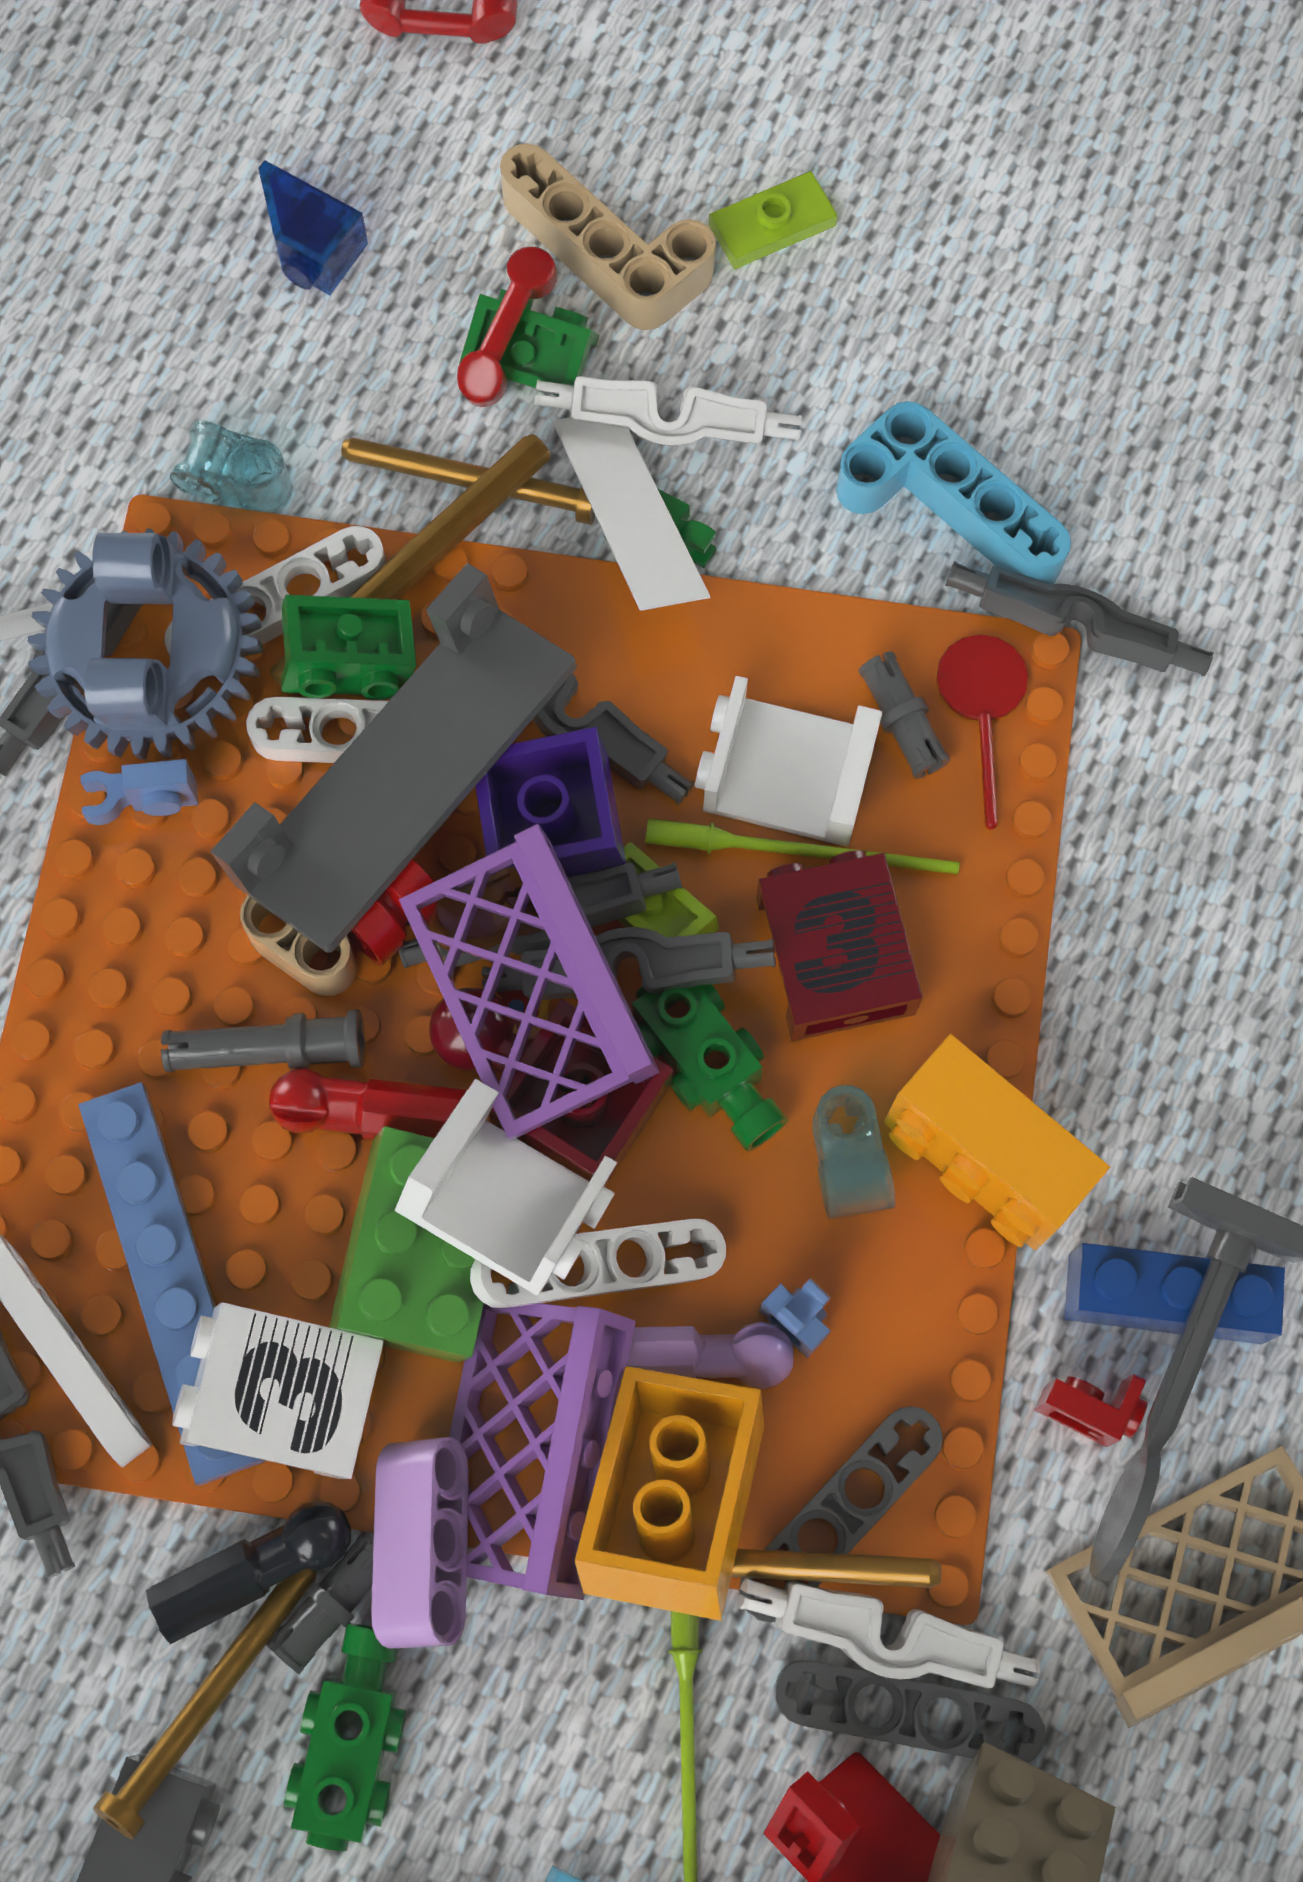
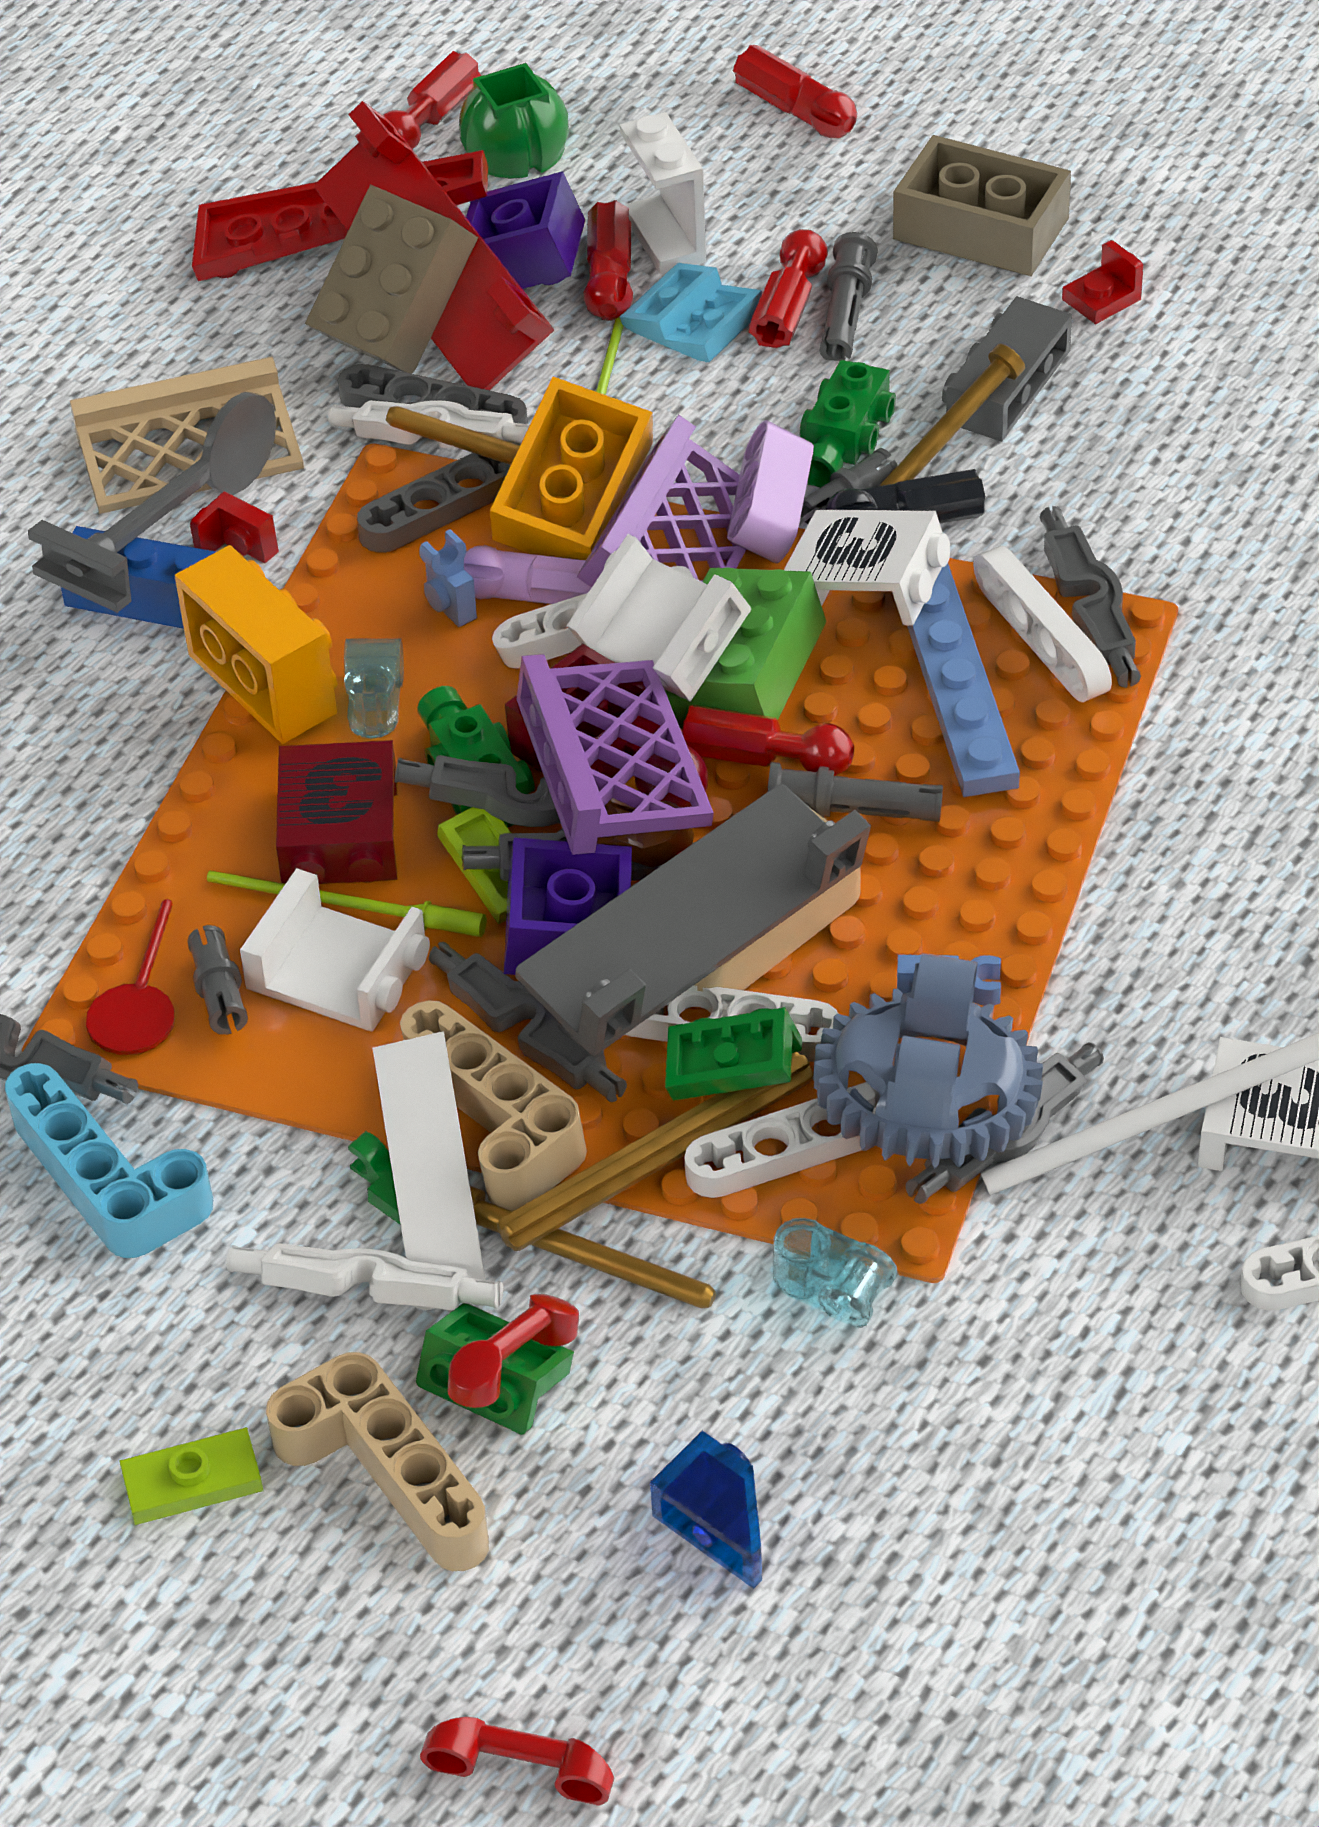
camera: 165 degrees left, 25 degrees down
none -> tan beam [400,1000,587,1211]

